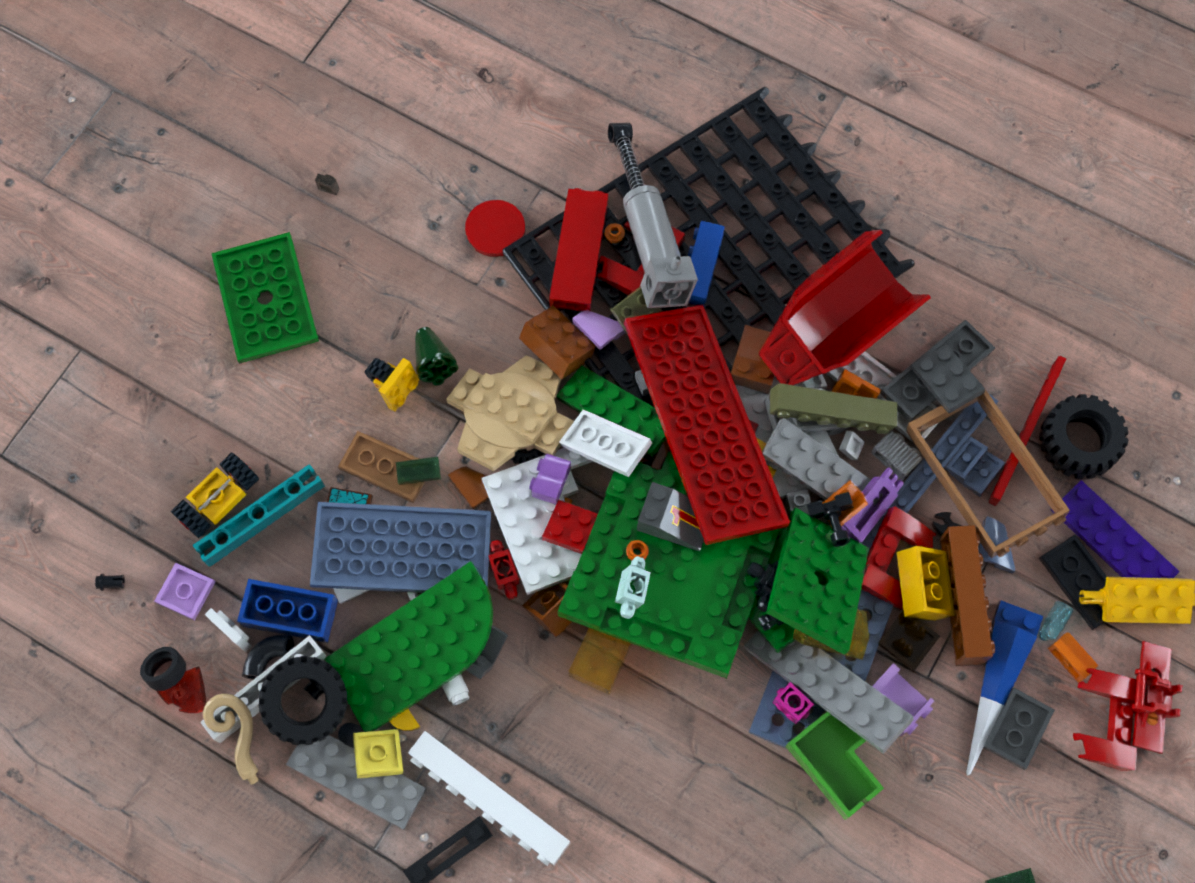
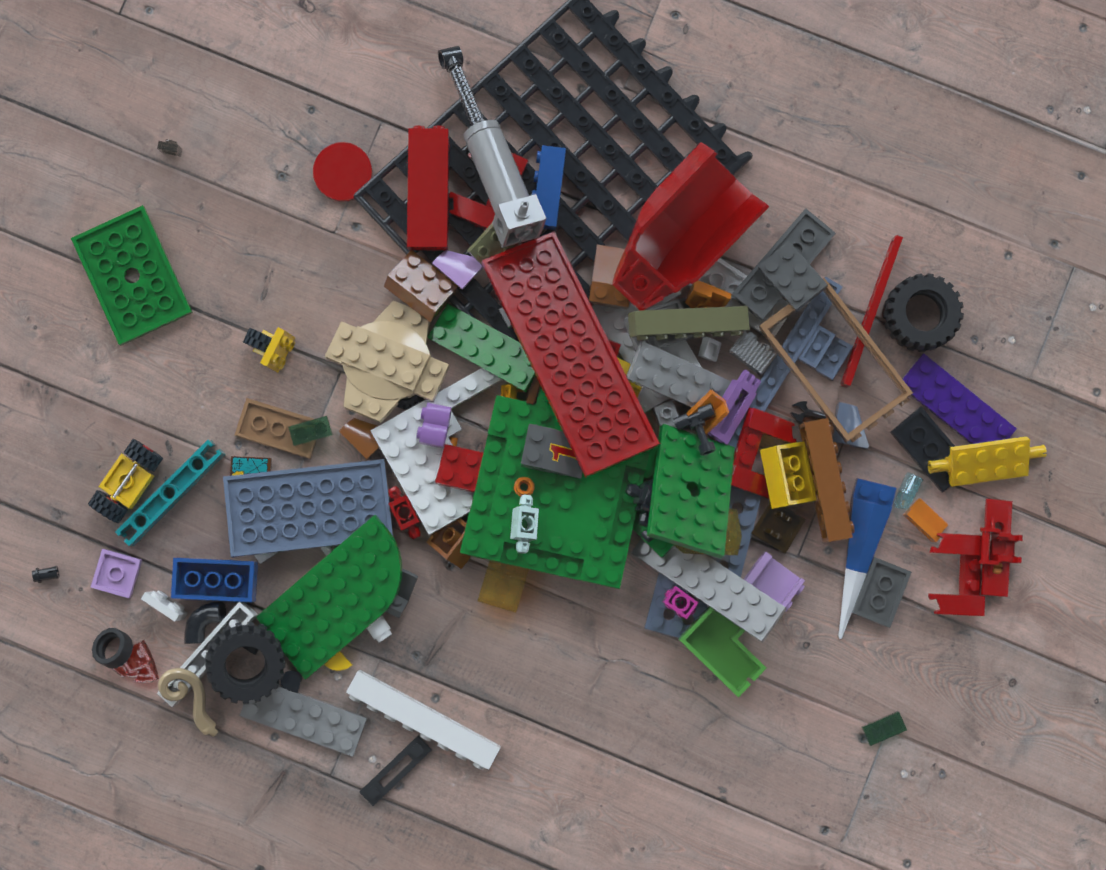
camera: 10 degrees left, 15 degrees up
light yellow tile [353,729,403,779] -> none
dark green cone [415,327,459,386] -> none
white plate [559,410,652,477] -> none
orange plate [605,223,625,243] -> none

